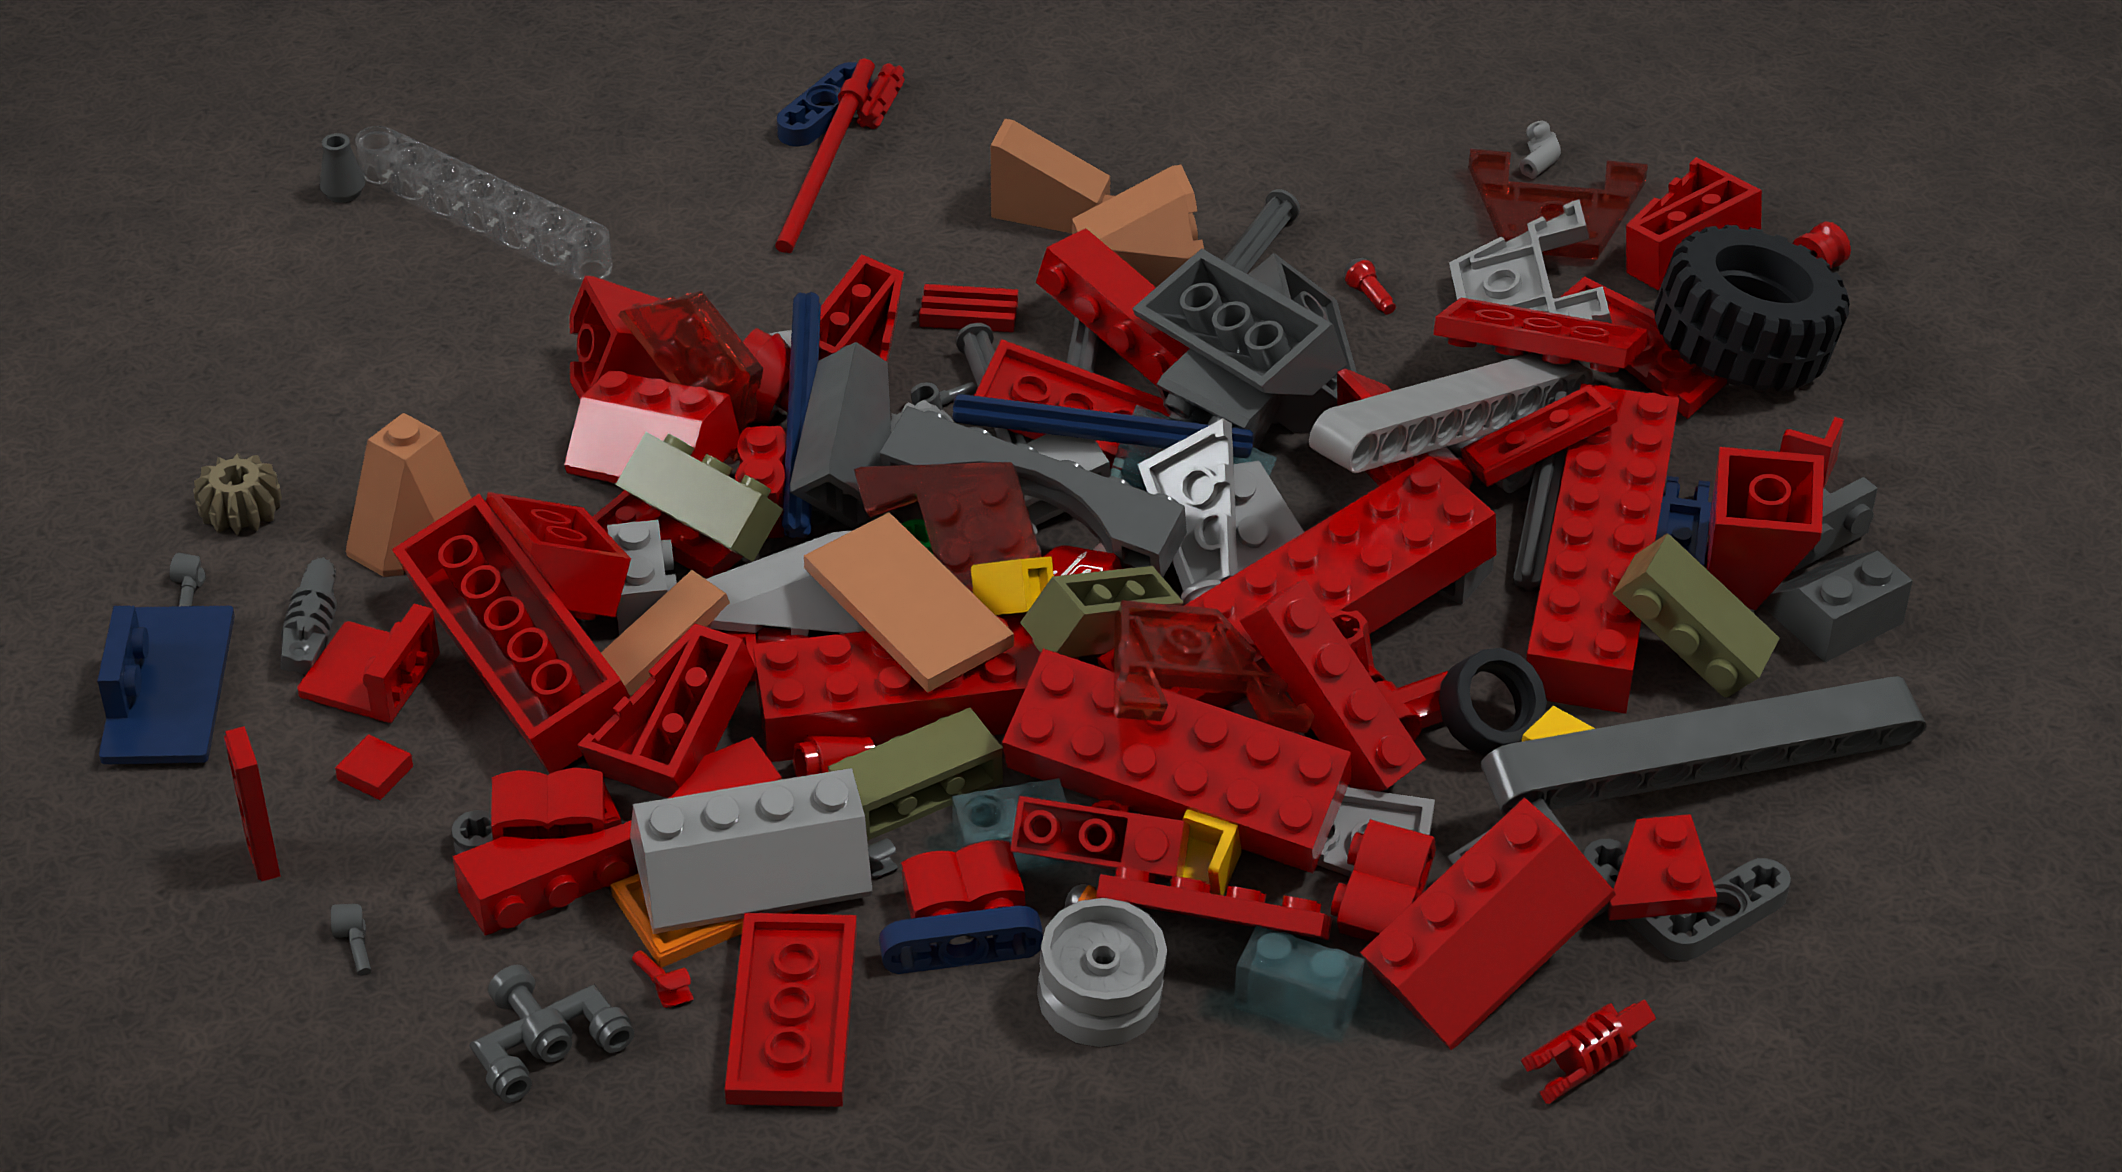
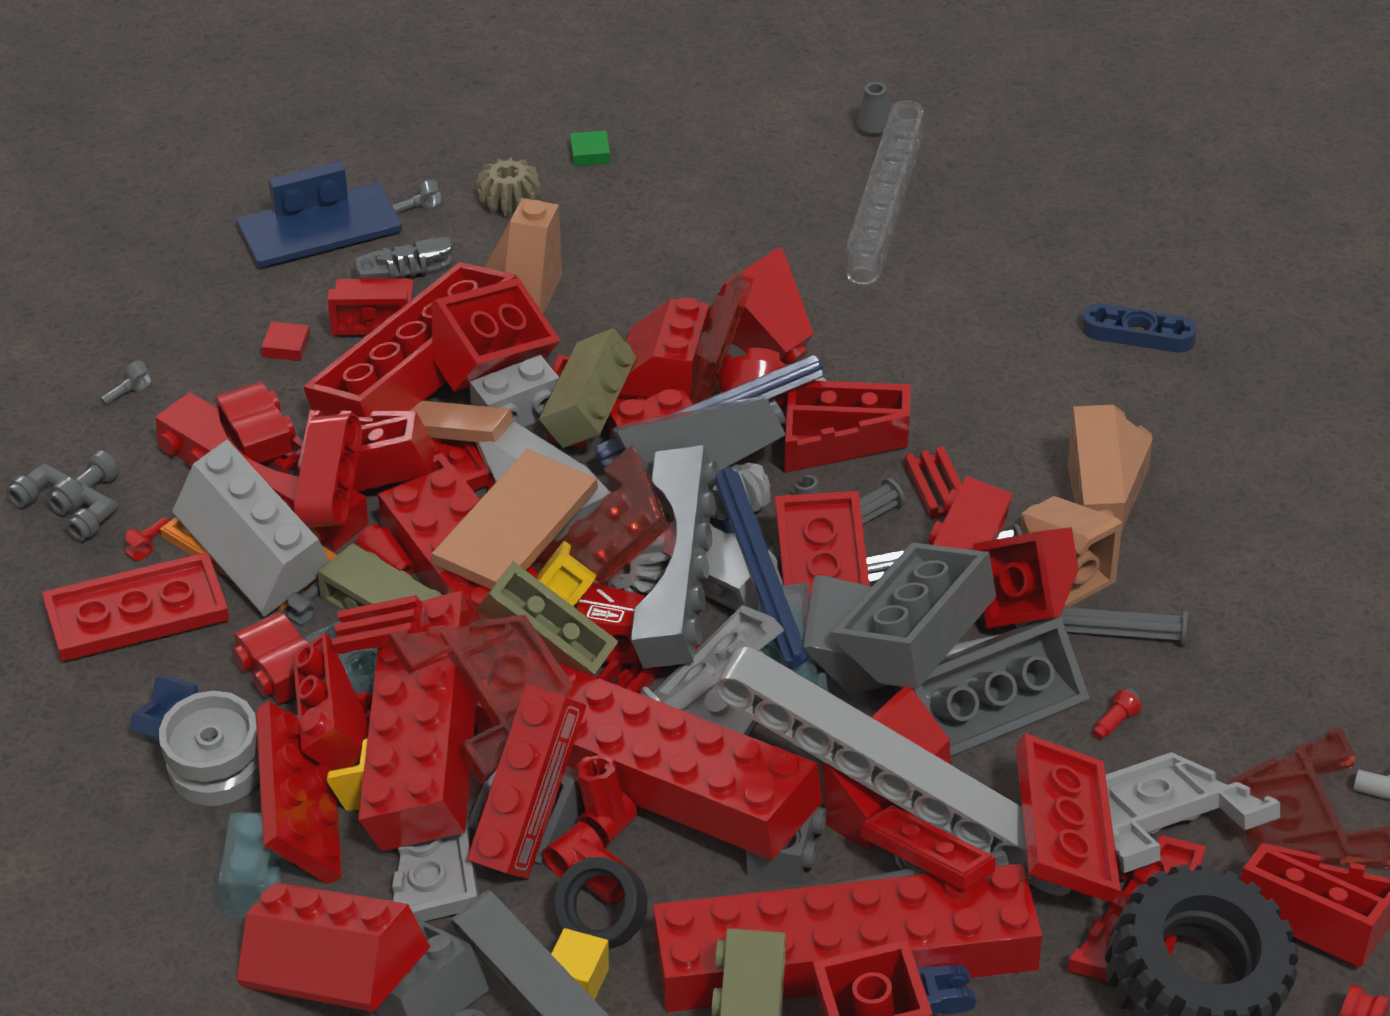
camera: 70 degrees right, 0 degrees up
red tile [224,726,281,882] -> none
red bar [775,58,875,253] -> none
red axle [857,63,905,129] -> none
dark blue beam [879,906,1044,974] -> none
red brick [1331,819,1436,942] -> none
none -> dark blue bracket [130,674,198,742]
none -> red beam [294,414,362,528]
none -> red tile [331,595,423,654]
none -> green tile [570,130,610,166]
none -> red slope [973,527,1079,628]

